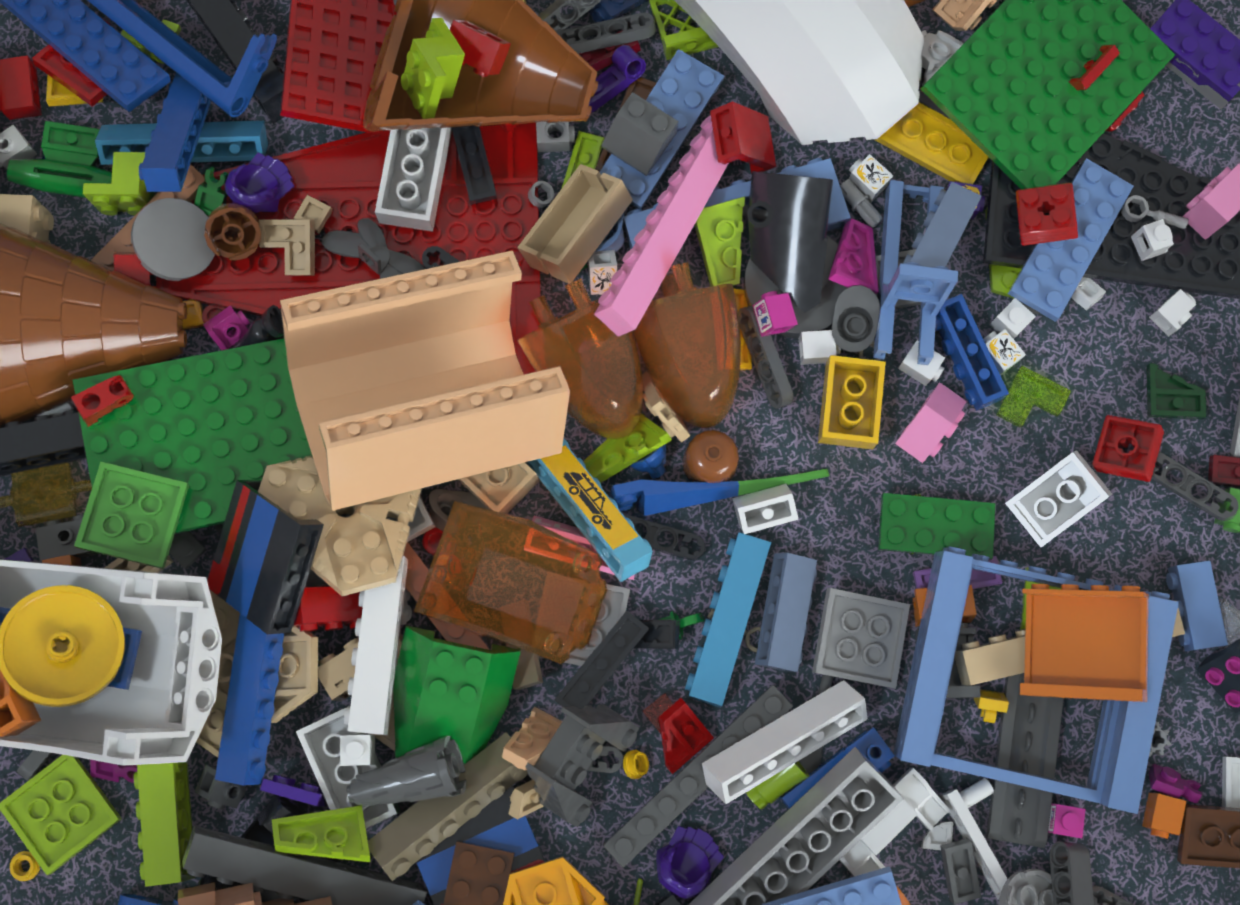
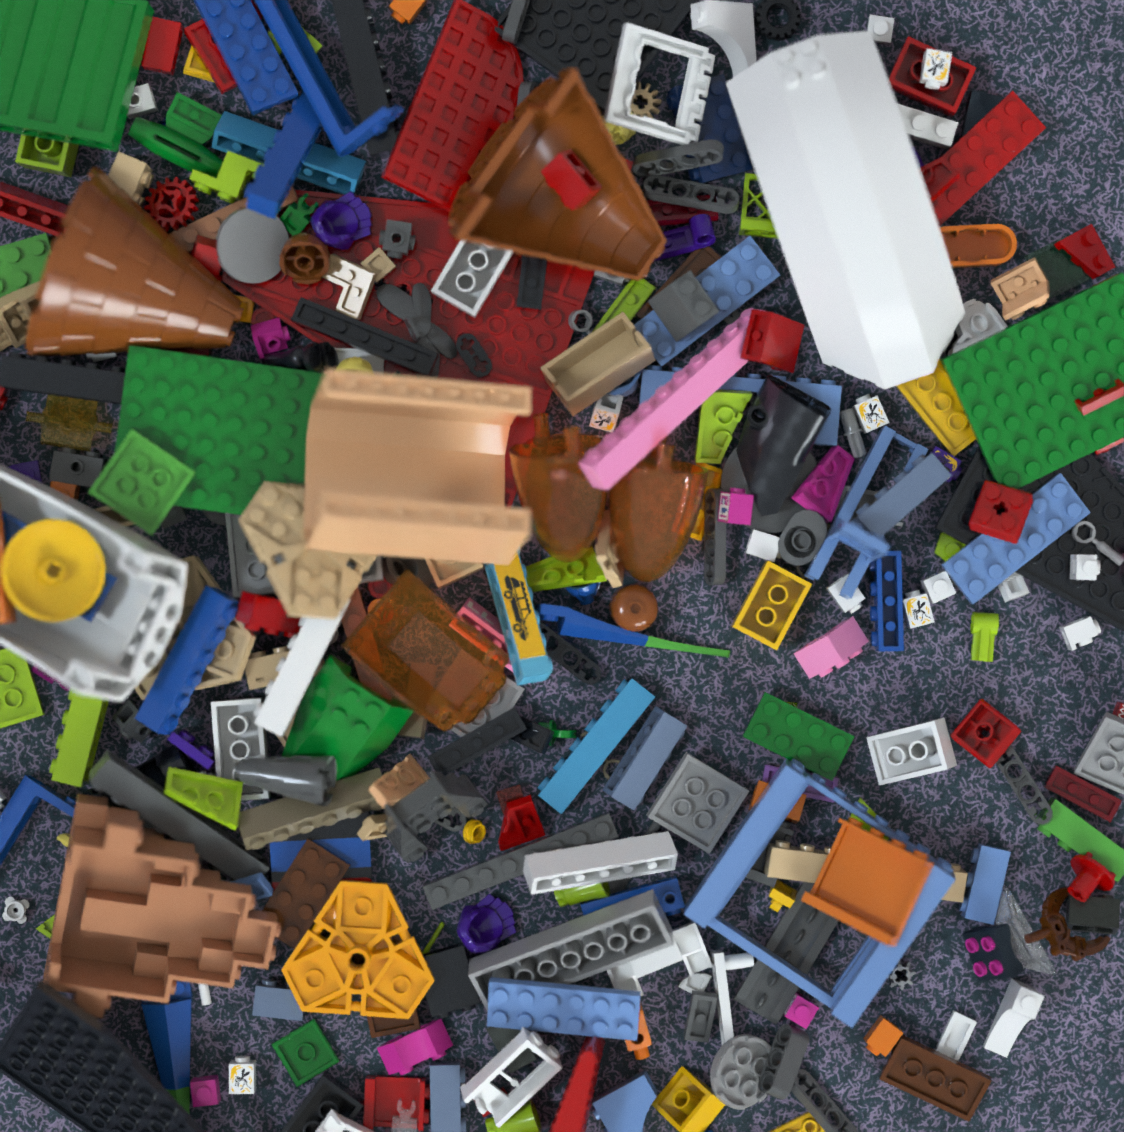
camera: 30 degrees right, 10 degrees up
red leg [71,375,134,427] -> none
black panel [207,480,324,635] -> none
white brick [340,735,375,766] -> none
lime bracket [401,18,465,119] -> none
white brick [732,484,798,534] -> none
clear neon green plate [996,366,1071,428] -> none
dark green wing [1146,363,1206,419] -> none
magenta plate [1148,764,1203,803] -> none
none -> red gear [144,177,199,231]
none -> black plate [291,297,439,378]
none -> dark grey brick [379,219,416,259]
none -> lime piece [970,612,999,662]

